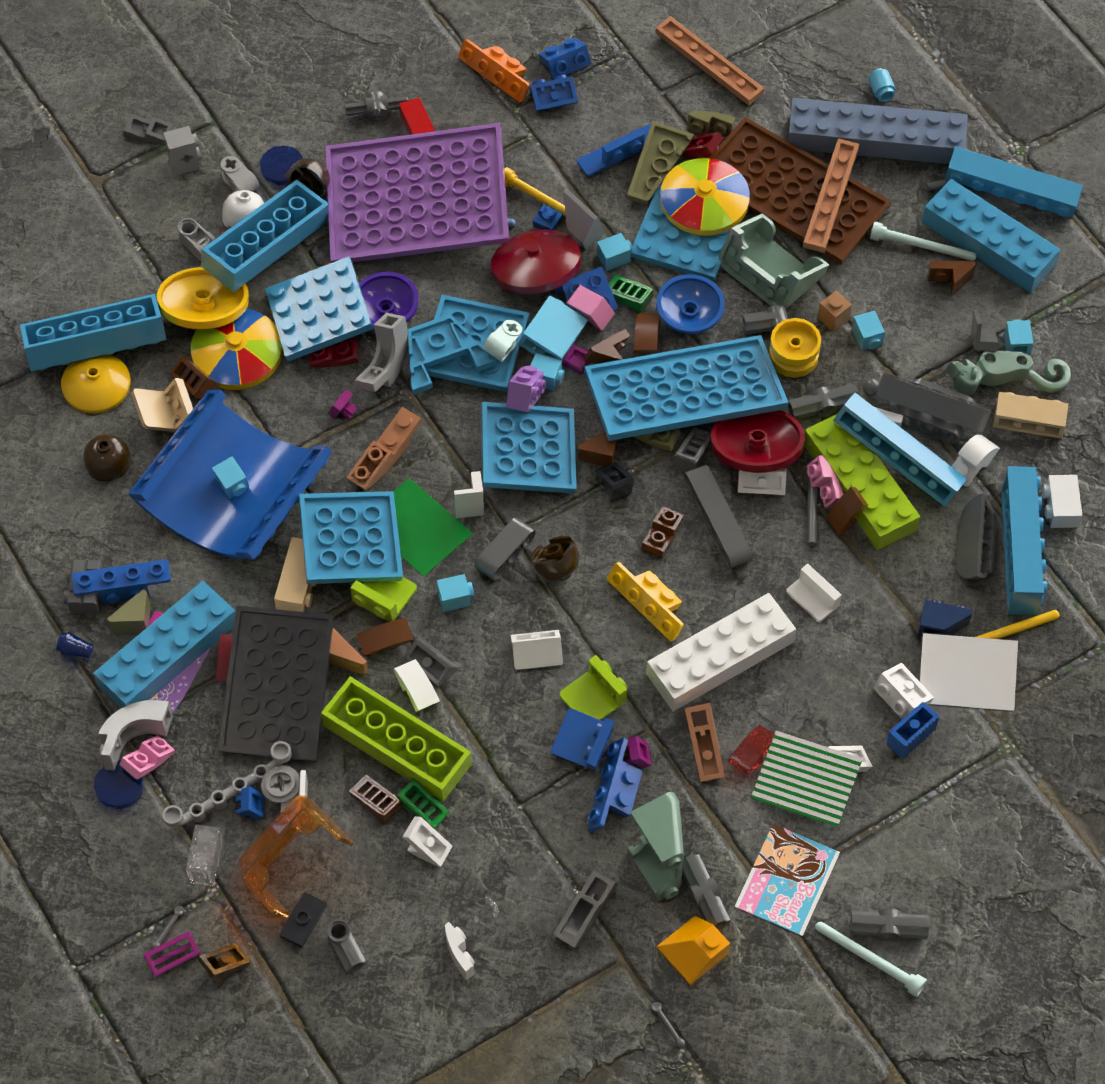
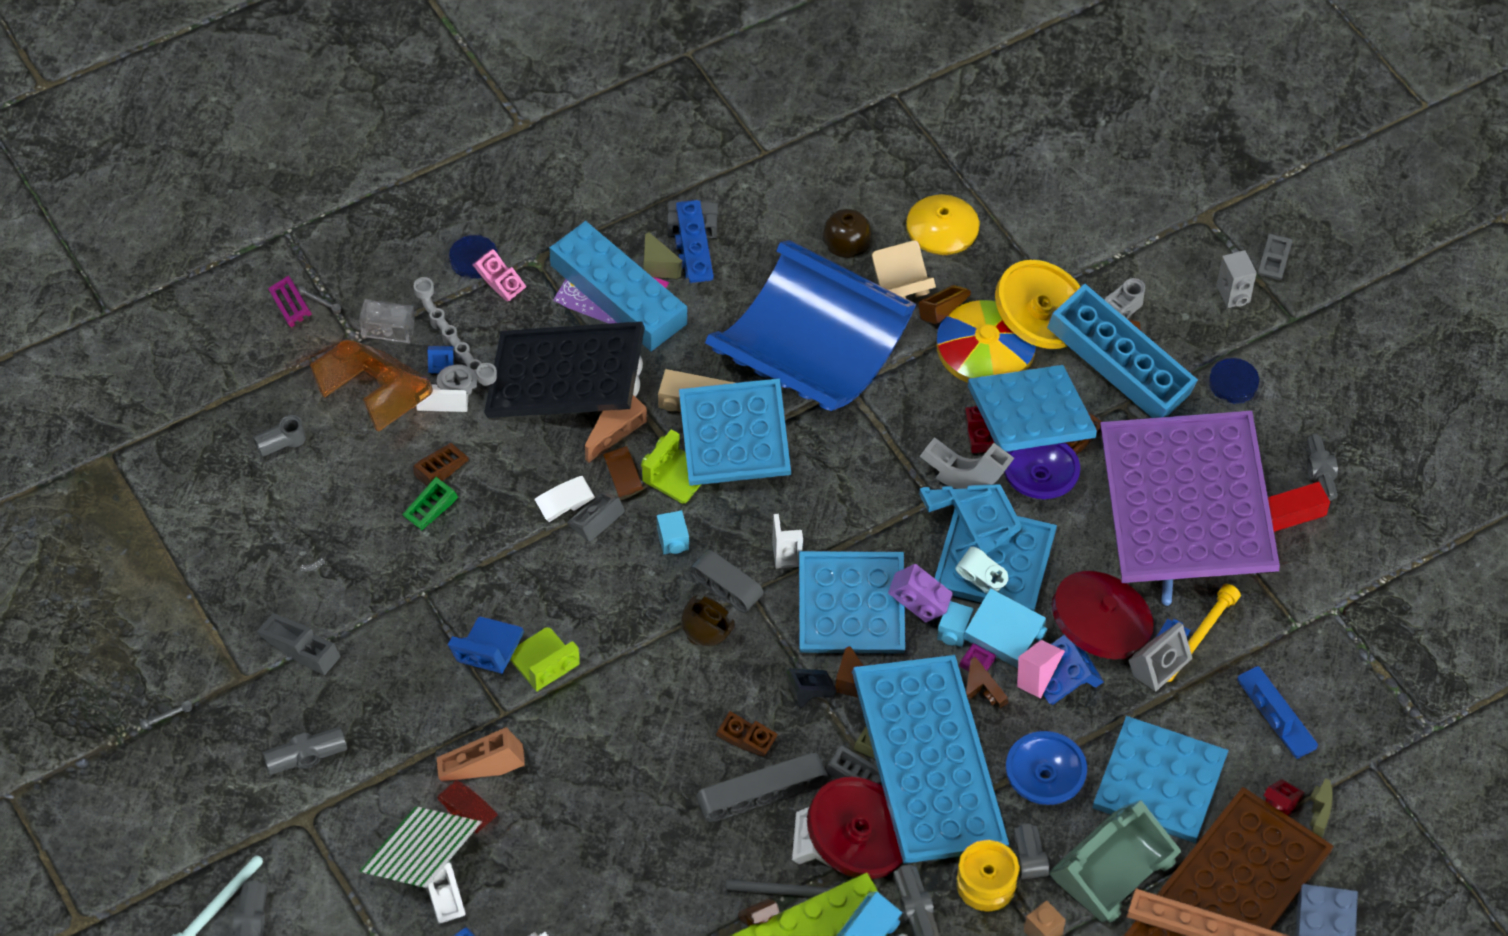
camera: 90 degrees right, 5 degrees down
dark azure brick [20,294,167,371] -> none
clear blue cone [56,632,94,659] -> none
light grey arch [98,700,173,771] -> none
dark brown slope [197,943,251,987] -> none
medium azure brick [212,456,250,499] -> none
light grey piece [221,156,259,193] -> none
white cylinder [222,190,264,229] -> none
black plate [279,892,327,948] -> none
dark brown cylinder [285,158,330,198] -> none
lime brick [321,676,472,802] -> none
magenta tile [328,389,357,419] -> none
nougat slope [346,407,423,491] -> none
green sticker [394,478,473,576] -> none
white slope [403,817,453,867] -> none
white slope [445,922,475,981] -> none
orange bracket [458,39,530,102] -> none
white panel [511,630,563,670] -> none
blue bracket [528,75,579,112] -> none
blue bracket [538,38,591,79] -> none
blue bracket [587,737,643,832] -> none
medium azure brick [597,233,633,271] -> none
yellow bracket [607,562,684,642] -> none
green slope [609,275,654,313] -> none
magenta tile [623,736,652,769] -> none
olive wing [626,121,694,205] -> none
sand green windscreen [628,792,684,901] -> none
reddish brown slope [634,313,661,355] -> none
white brick [646,593,796,712] -> none
nougat plate [655,16,764,106] -> none
light orange slope [656,916,730,985] -> none
dish [660,158,750,236] -> none
sticker [735,824,840,936] -> none
white panel [786,564,842,622] -> none
bright pink slope [807,456,843,509] -> none

